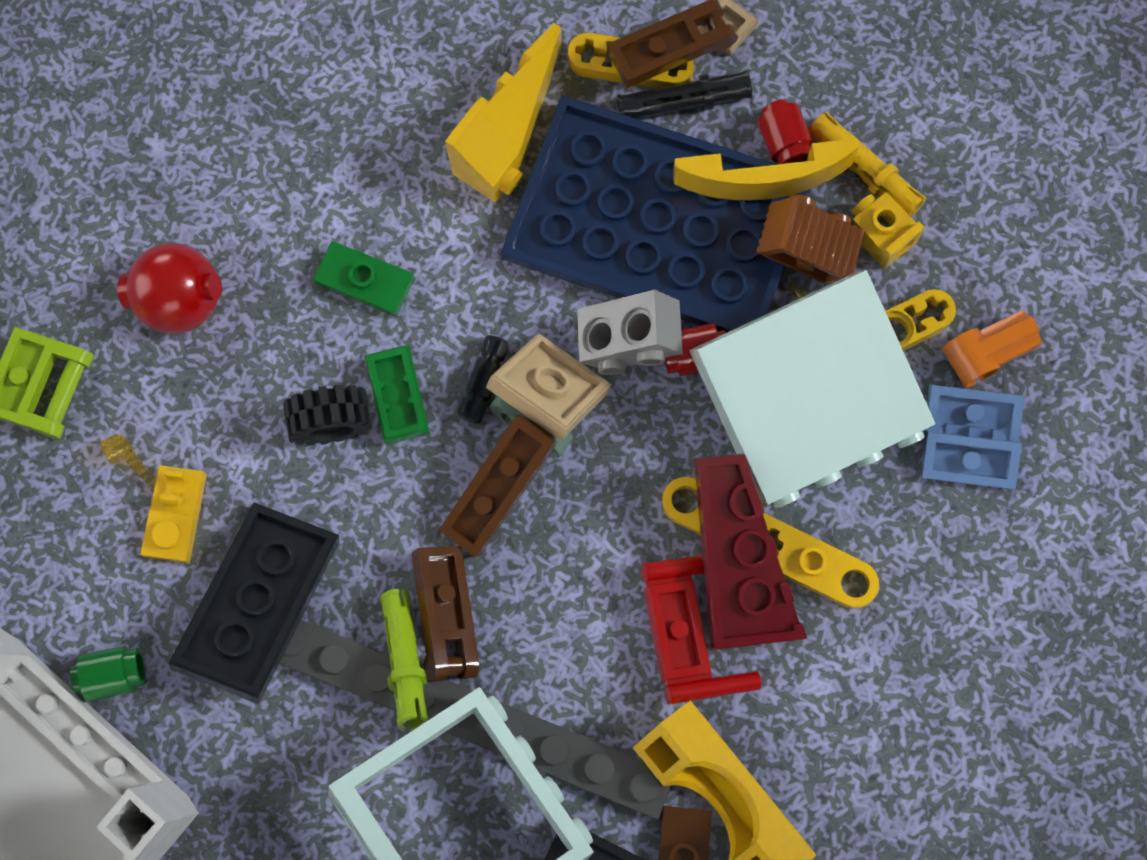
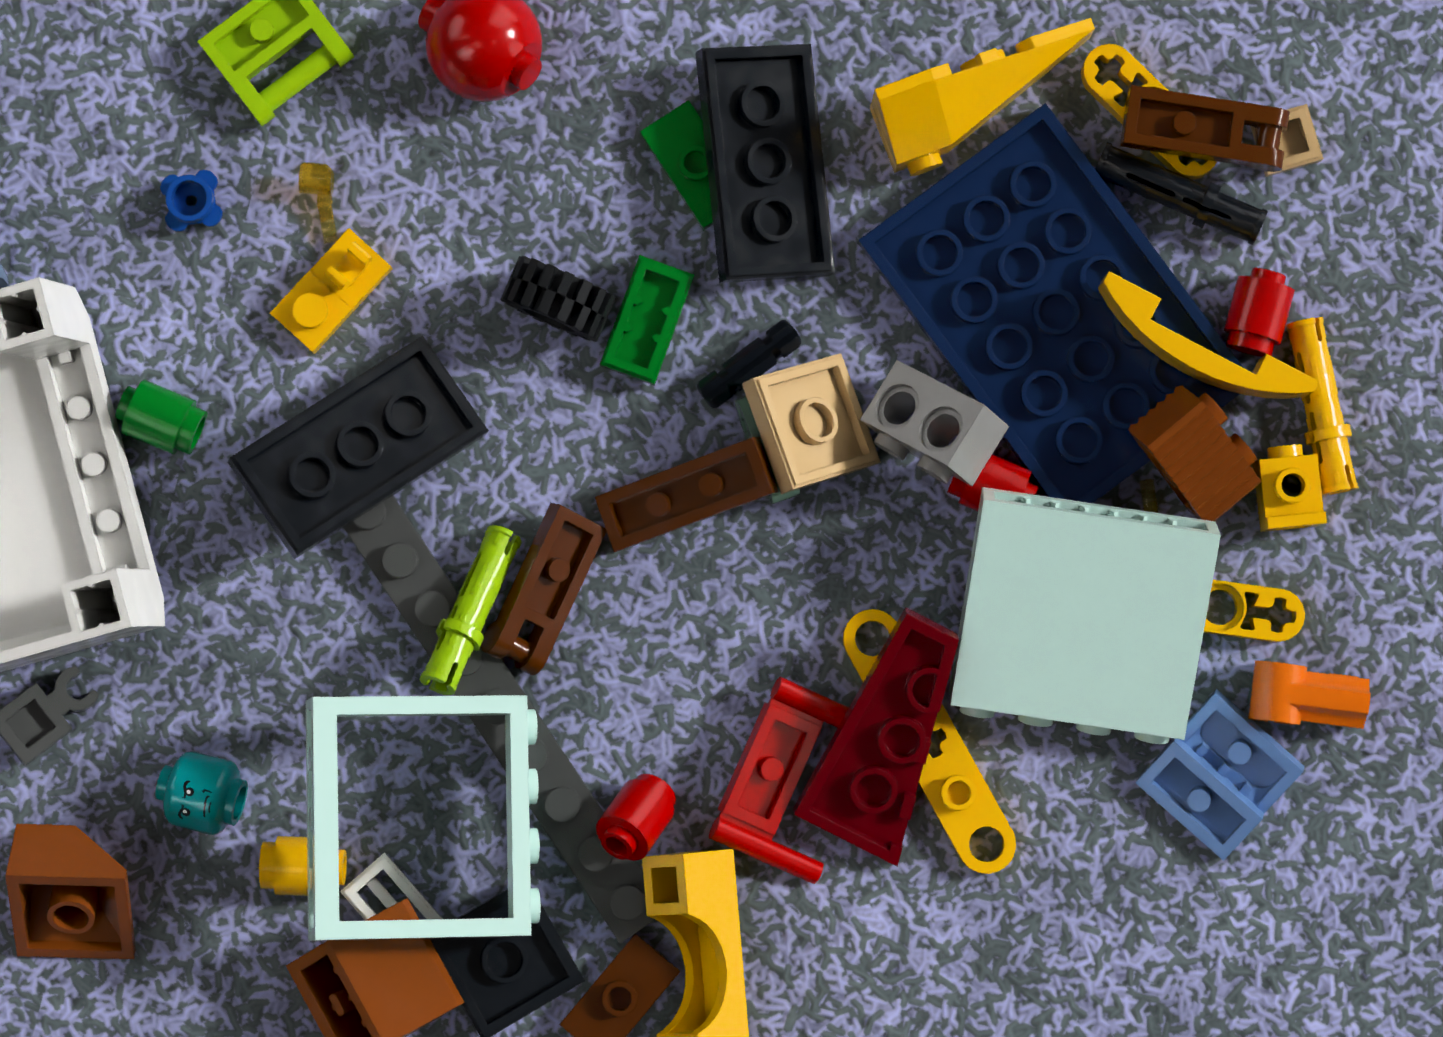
camera: 25 degrees right, 10 degrees up
none -> blue plate [160,170,223,232]
none -> red brick [596,774,676,861]
none -> black tile [695,44,835,283]

